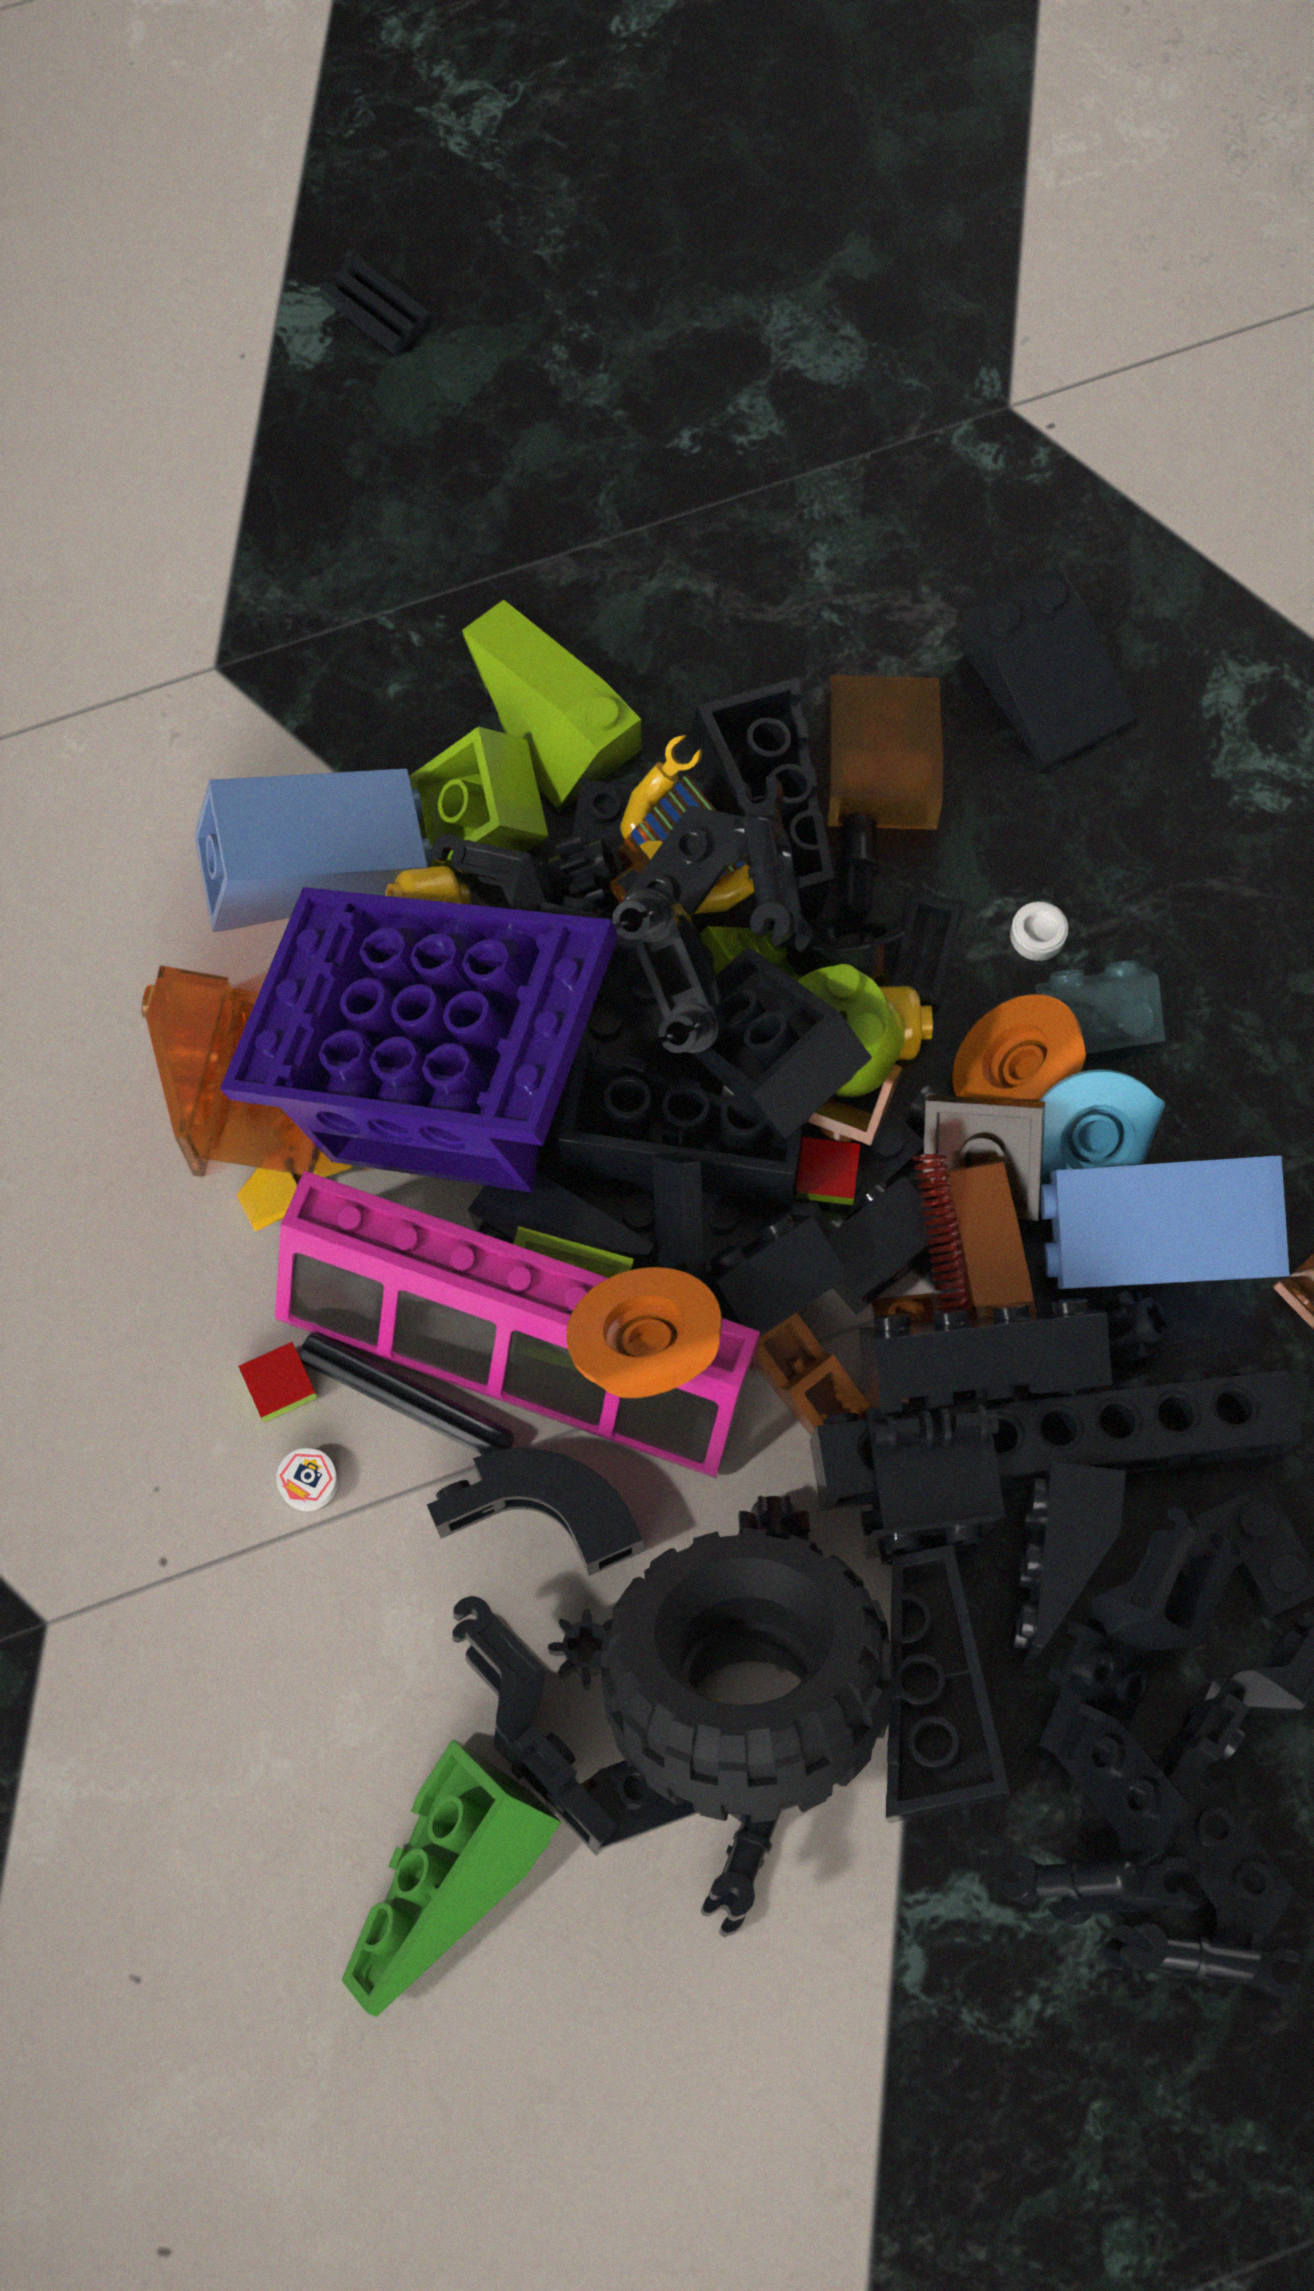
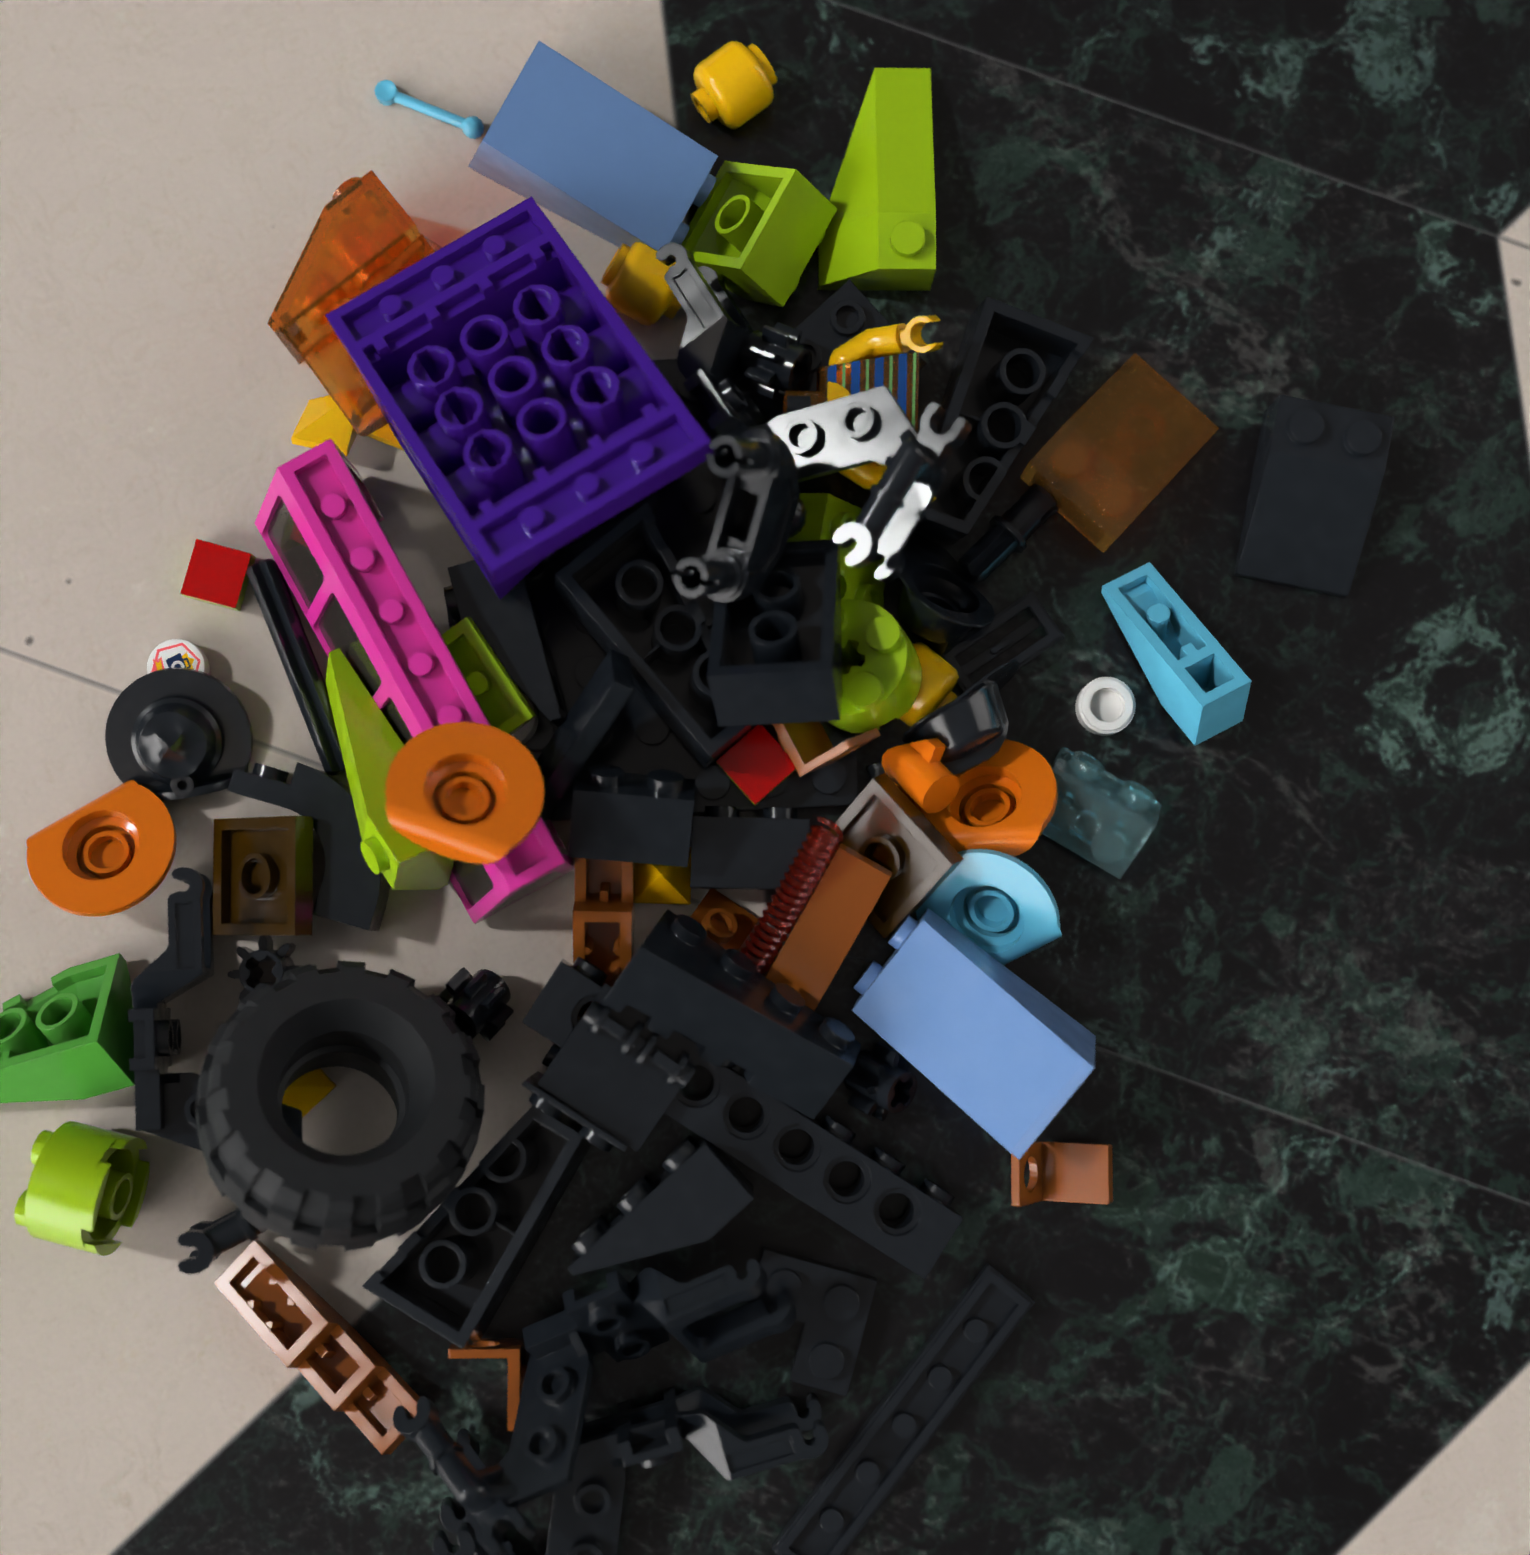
camera: 35 degrees right, 15 degrees up
none -> lime brick [14,1121,150,1256]
none -> orange hat [26,780,177,917]
none -> black hat [105,668,253,802]
none -> dark brown plate [213,816,313,936]
none -> dark orange slope [214,1240,420,1455]
none -> lime wedge [325,648,455,890]
none -> medium azure hinge [374,80,484,139]
none -> dark orange bracket [448,1338,527,1431]
none -> yellow slope [635,847,691,905]
none -> yellow head [691,41,778,129]
none -> orange piece [881,738,960,813]
none -> black piece [902,659,1020,776]
none -> medium azure slope [1101,562,1252,746]

